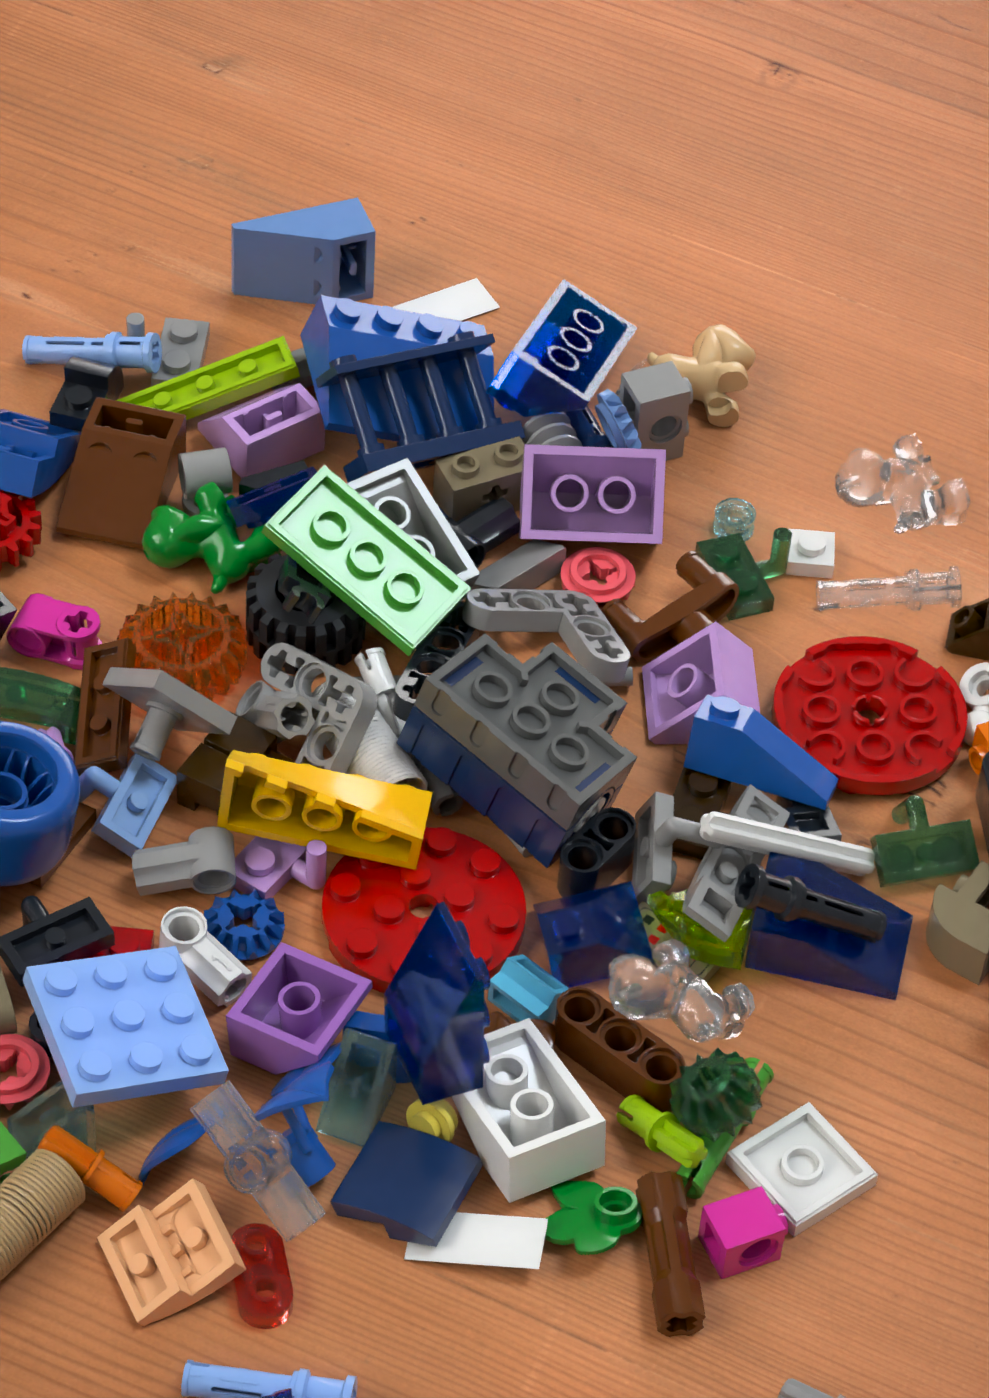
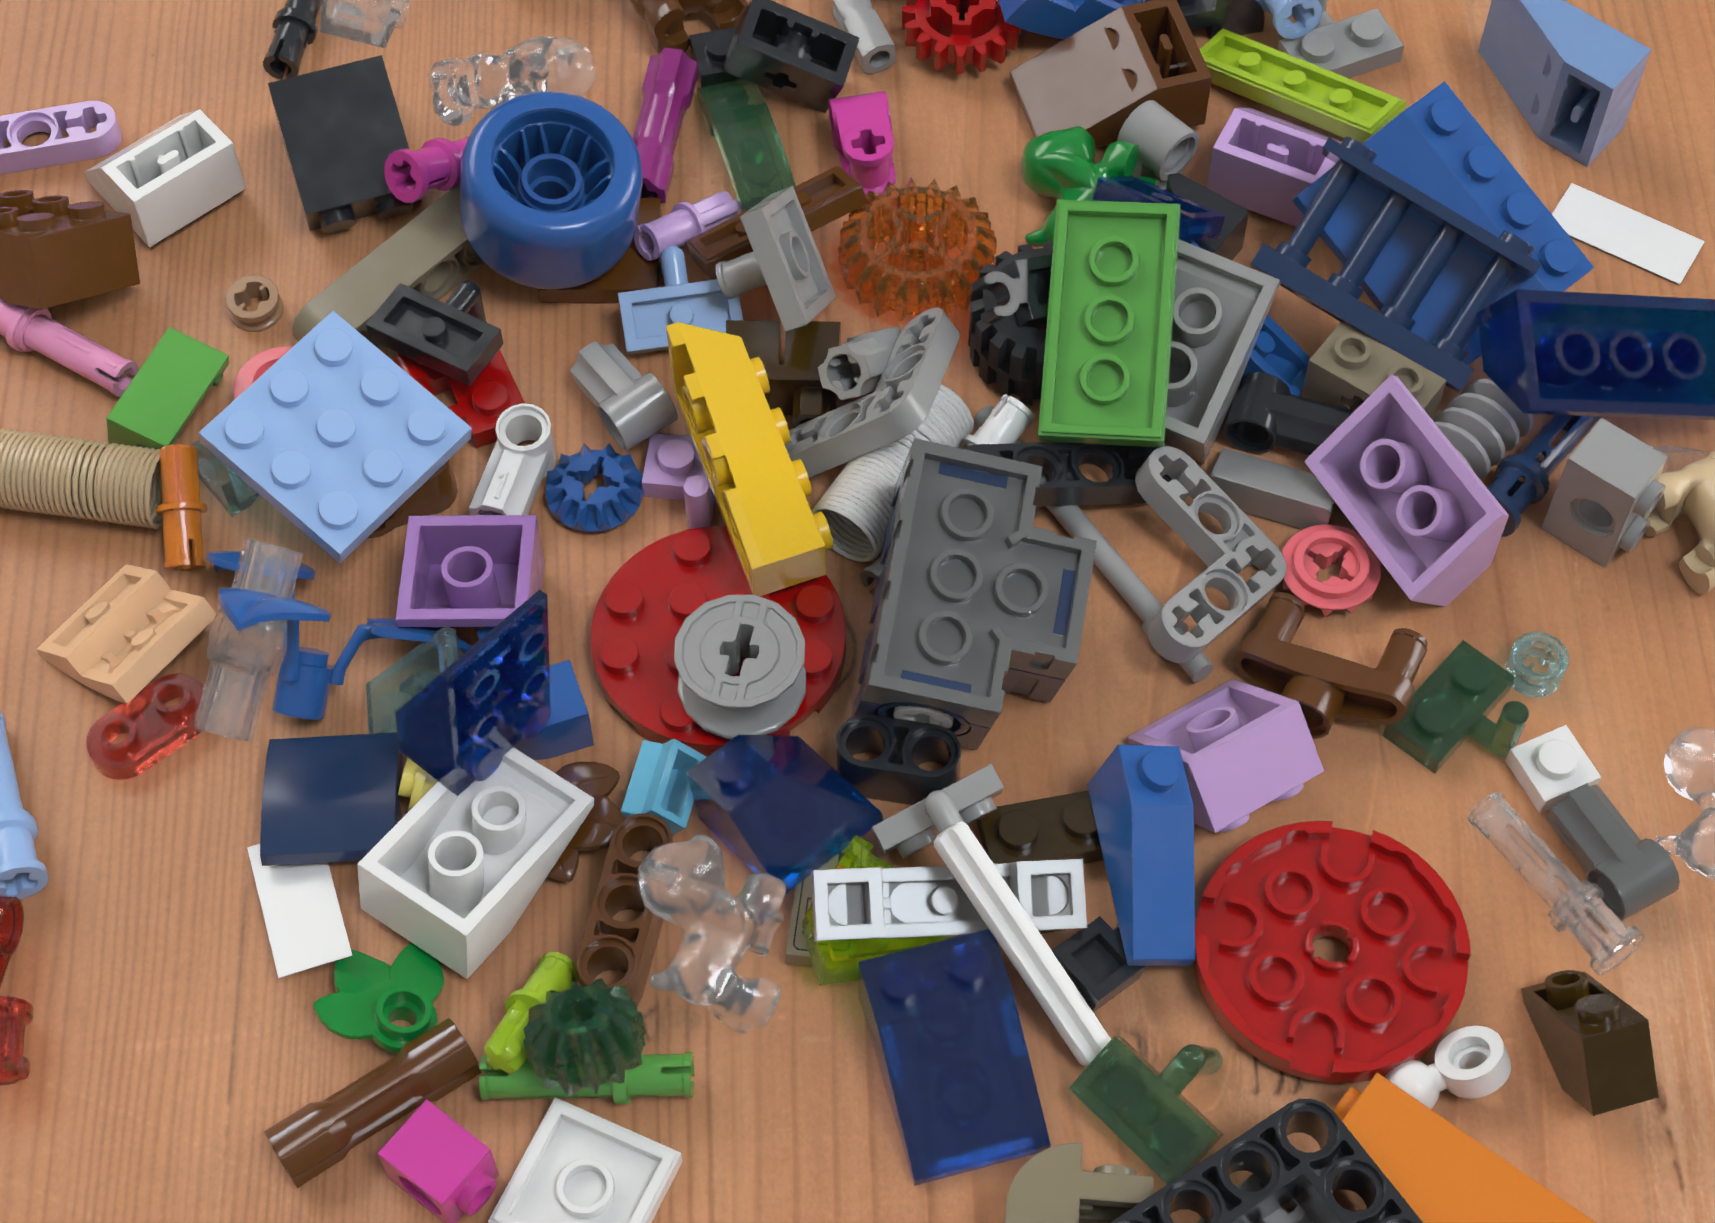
camera: 65 degrees right, 10 degrees up
medium blue gear [595,389,642,449] -> none
black pin [735,863,887,944] -> none
none -> light grey piece [674,595,806,739]
none -> dark grey piece [1546,783,1680,922]

